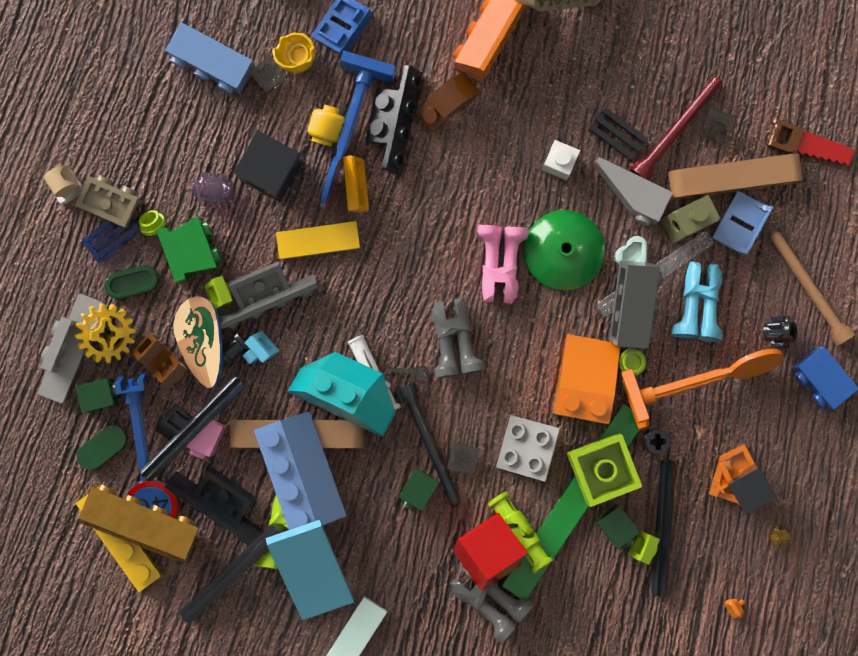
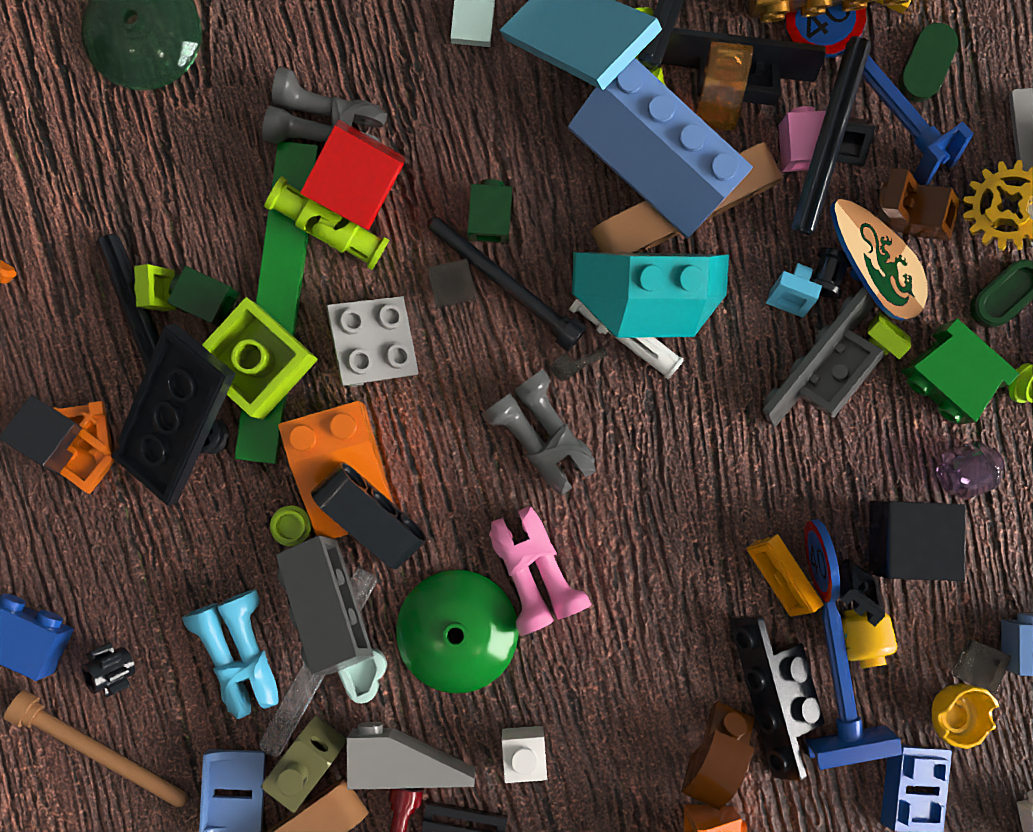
camera: 150 degrees right, 0 degrees up
dark green brick [75,378,121,413] -> none
yellow tile [276,221,360,260] -> none
orange piece [621,349,784,431] -> none
none -> black tile [111,323,236,506]
none -> black beam [311,462,427,569]
none -> clear orange slope [695,41,753,131]
none -> black tile [839,558,885,627]

